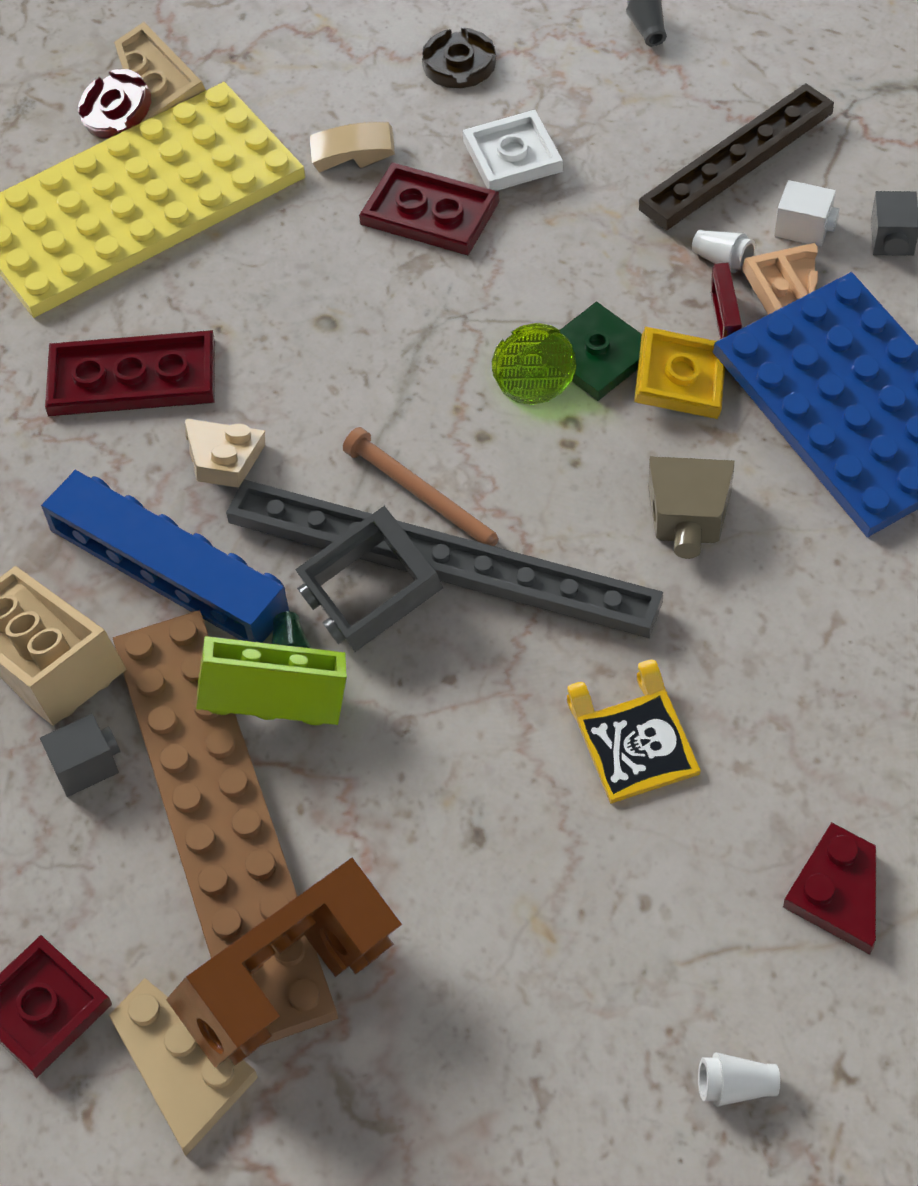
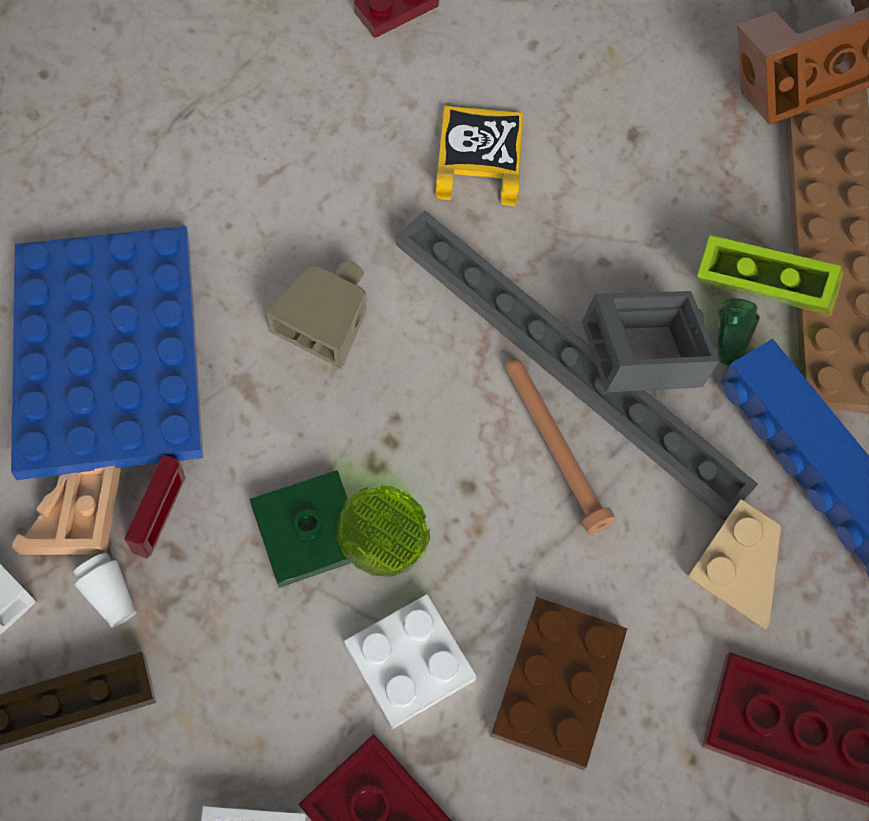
camera: 165 degrees left, 10 degrees up
yellow tile [634,326,725,419] -> none
none -> white plate [344,594,477,729]
none -> reddish brown plate [490,597,628,770]

